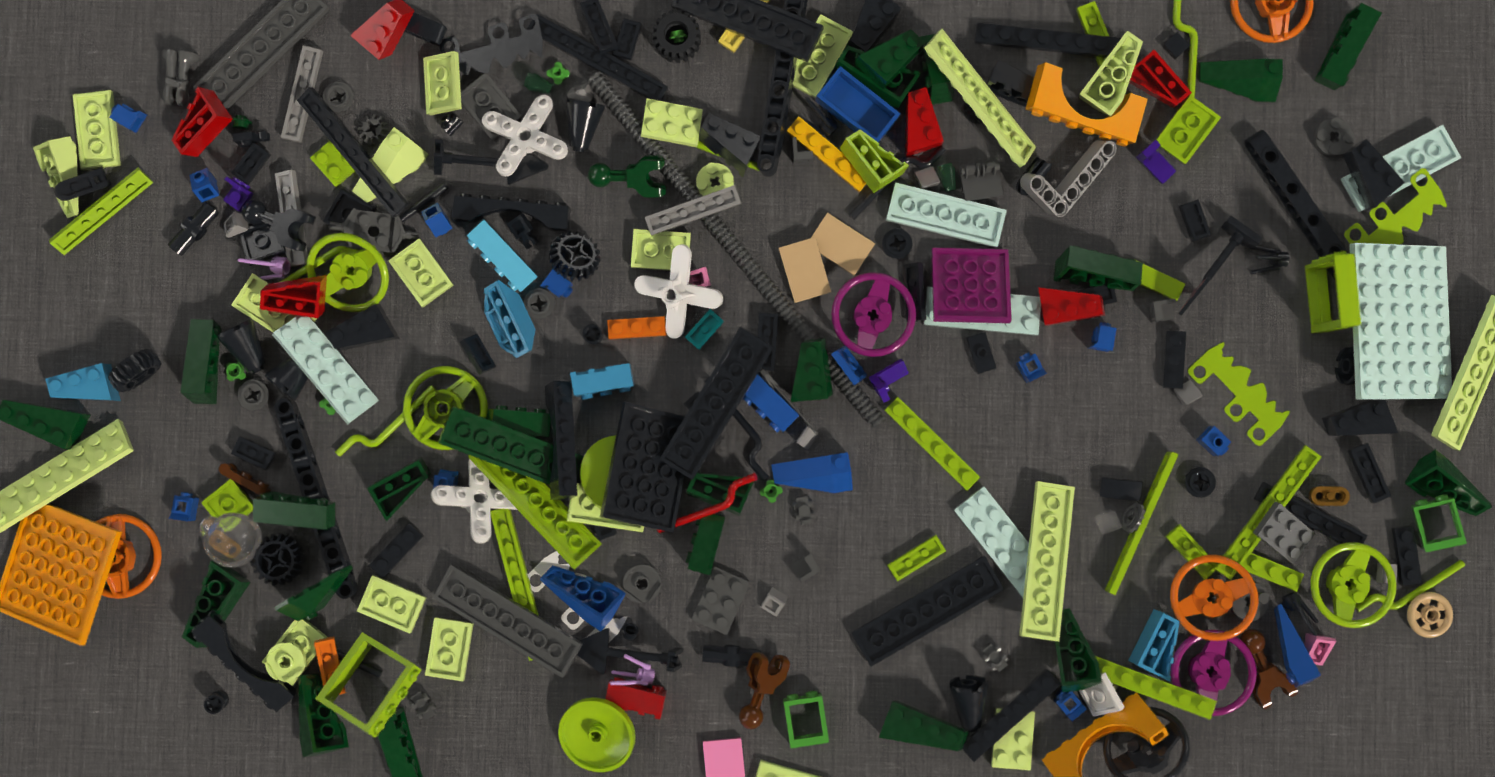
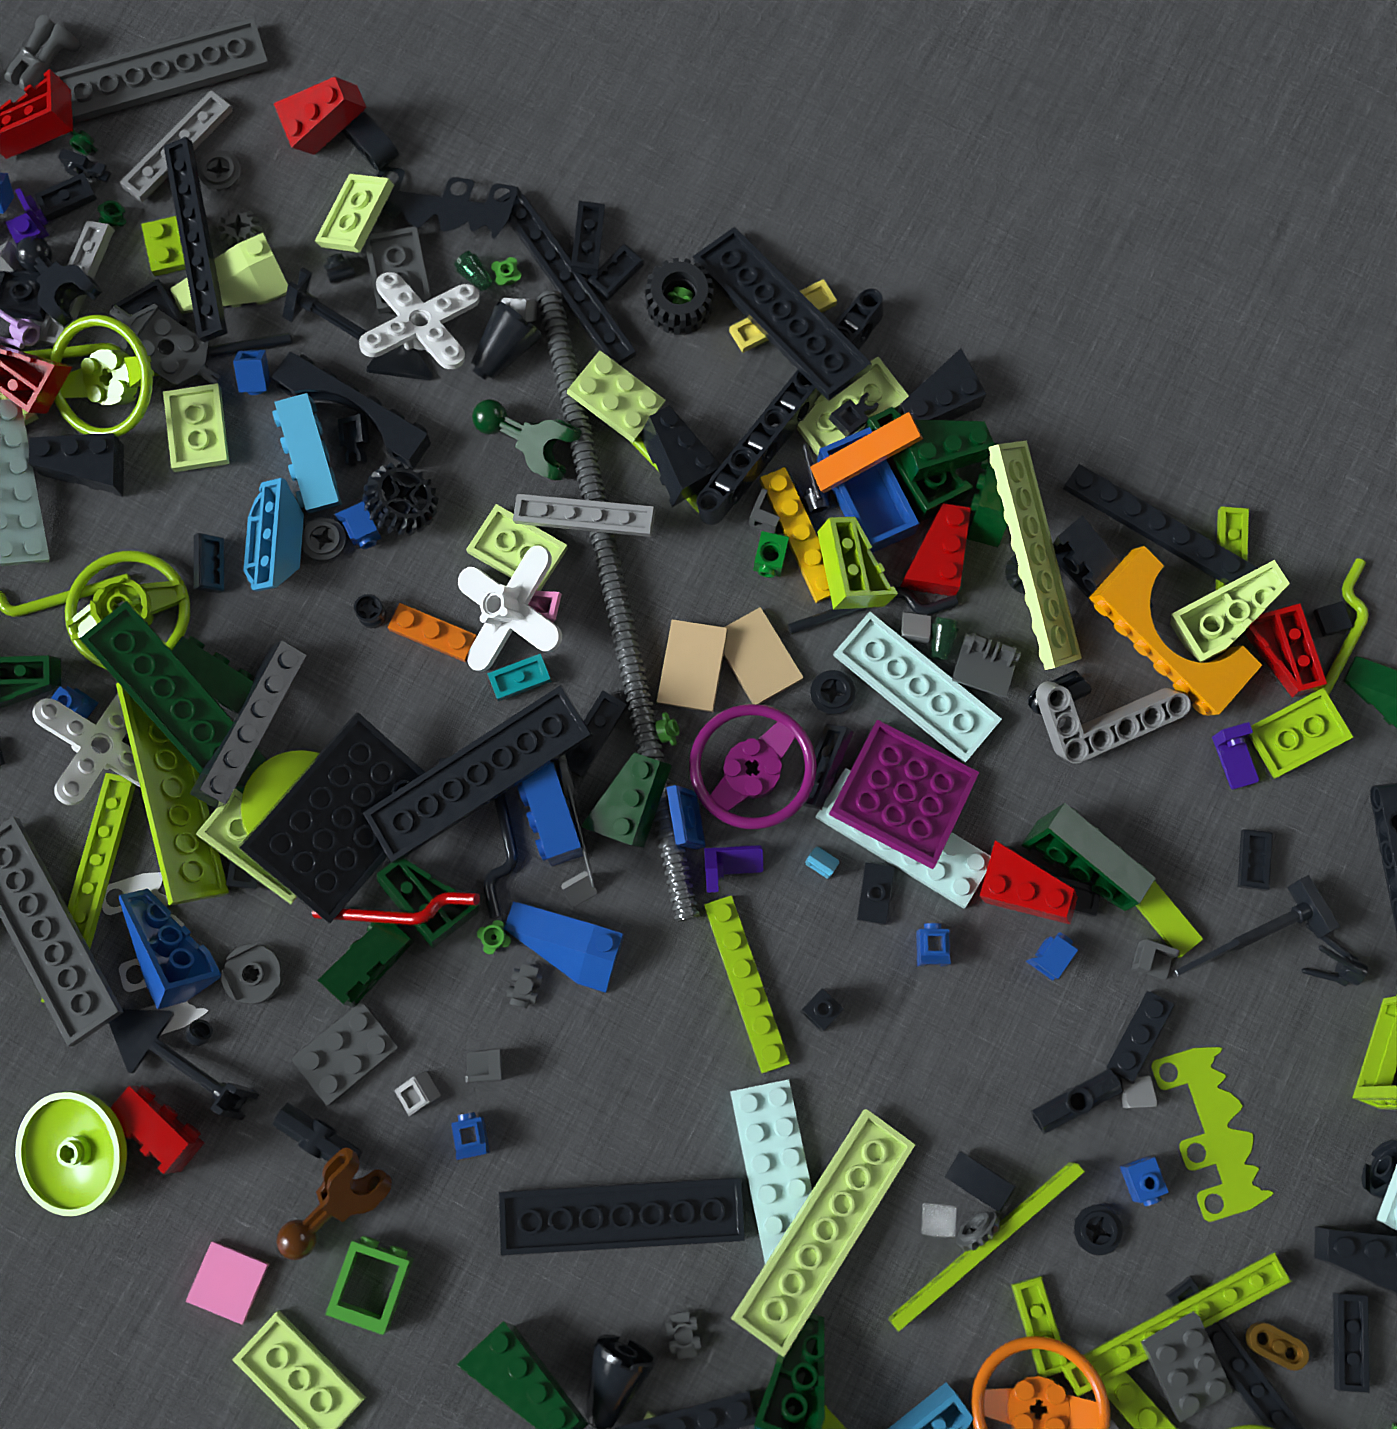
camera: 25 degrees right, 10 degrees down
dark azure wedge [570,363,635,400] -> none
lavender plant [610,654,655,686] -> none
yellowish green plate [696,163,734,196] -> none
lime tile [887,534,946,582] -> none
none -> dark green plate [97,201,127,227]
none -> blue window [451,1112,490,1160]
none -> bright green plate [655,712,680,746]
none -> green brick [753,531,789,578]
none -> black brick [800,988,844,1032]
none -> medium azure slope [805,846,839,879]
none -> orange tile [810,412,923,493]
none -> black plate [829,392,879,437]
none -> black piece [1031,1068,1123,1134]

